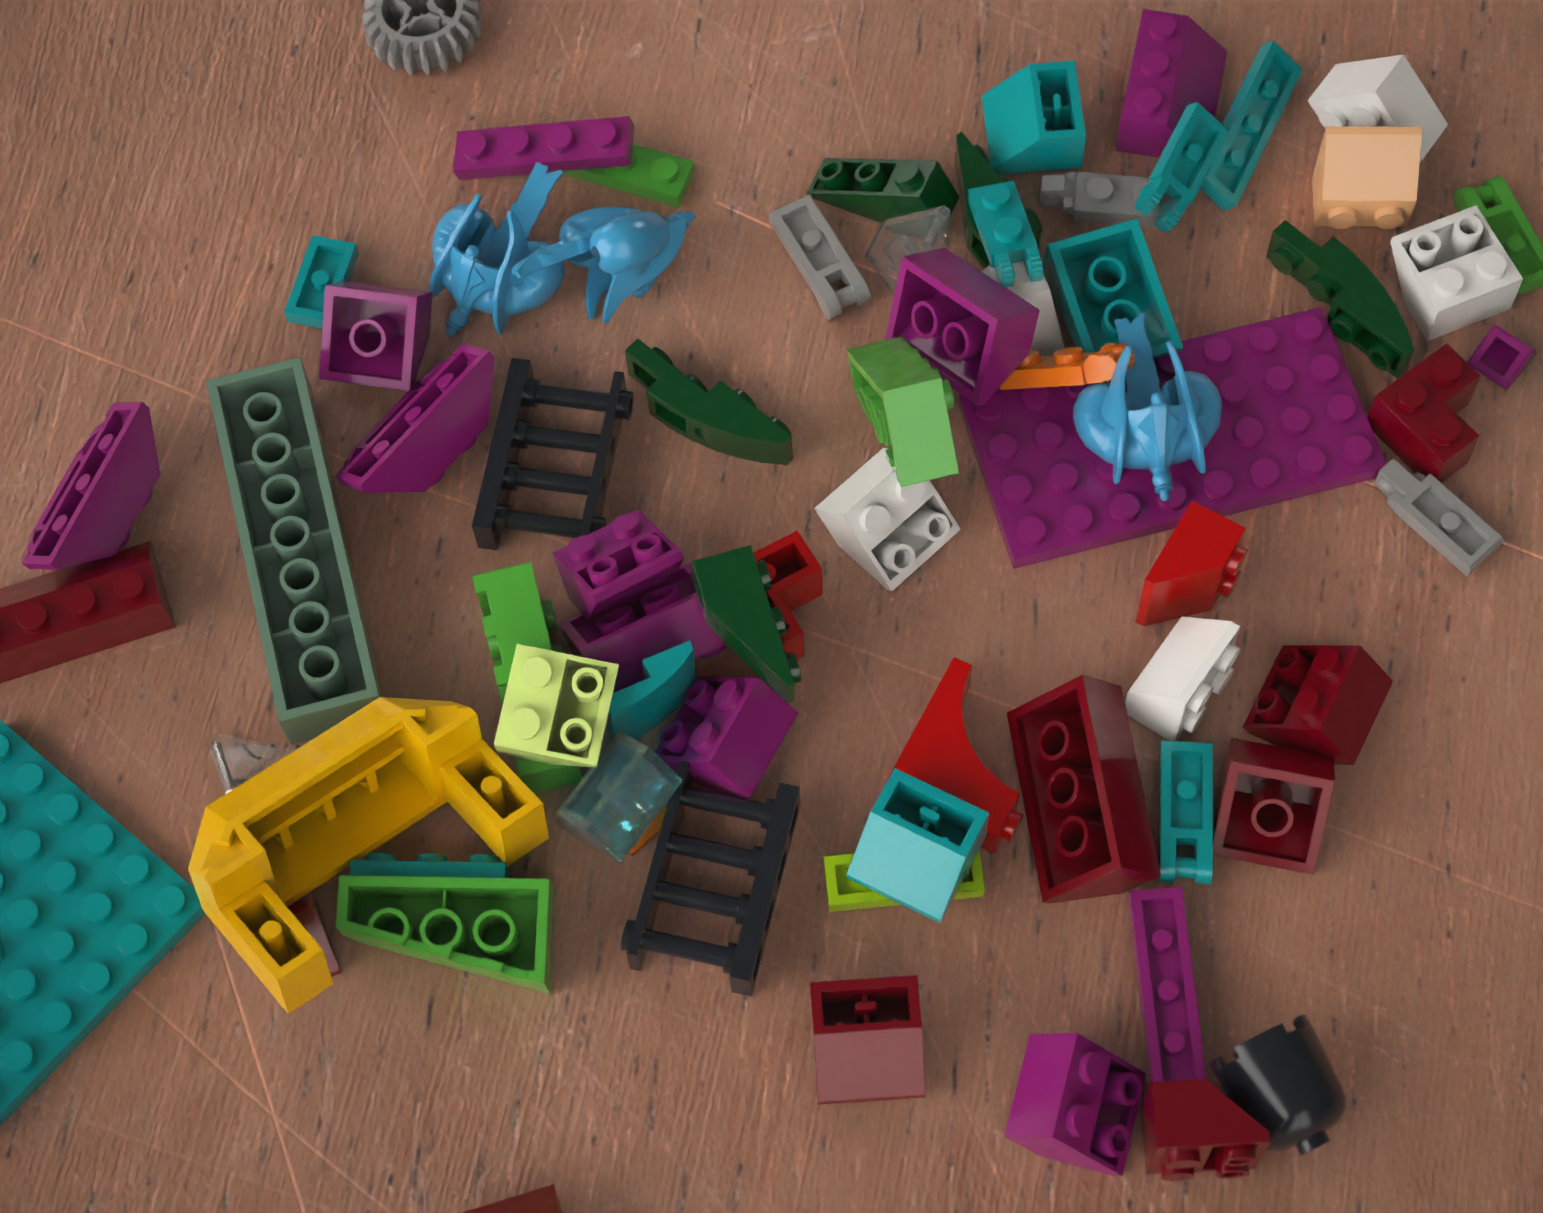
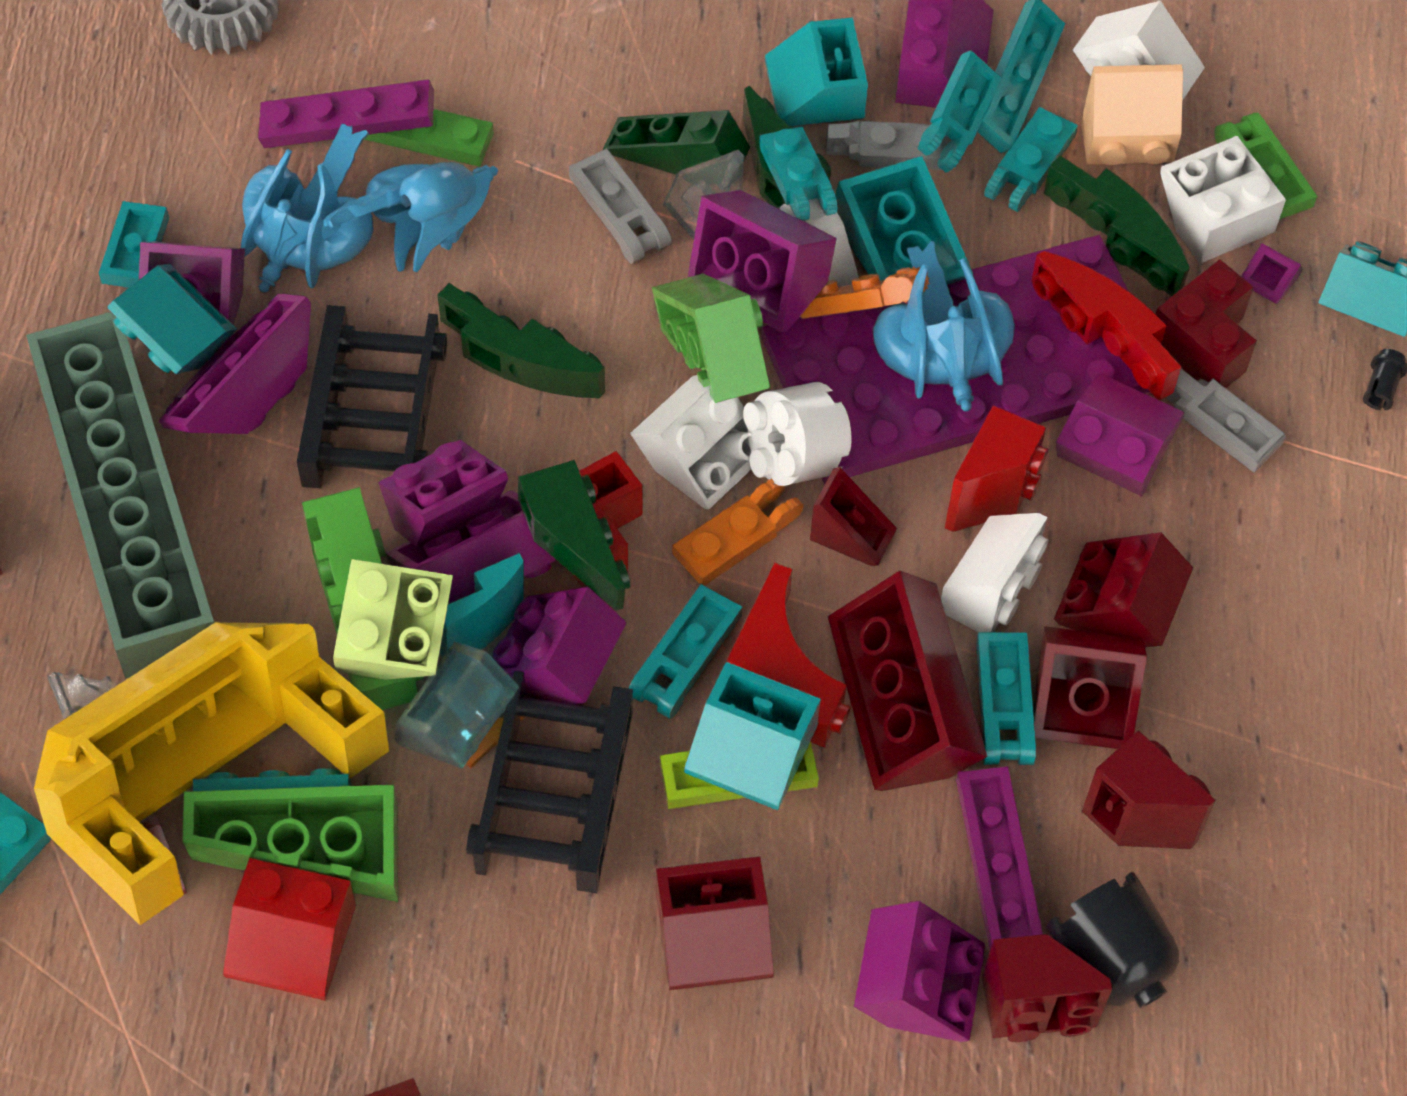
camera: 10 degrees left, 5 degrees down
none -> teal slope [107,264,237,374]
none -> red slope [223,858,356,1001]
none -> teal plate [628,584,743,719]
none -> orange hinge [672,479,804,586]
none -> white brick [743,382,851,486]
none -> dark red slope [810,467,897,566]
none -> teal hinge [984,107,1078,212]
none -> red slope [1031,251,1181,401]
none -> magenta slope [1056,373,1185,496]
none -> dark red slope [1082,730,1216,849]

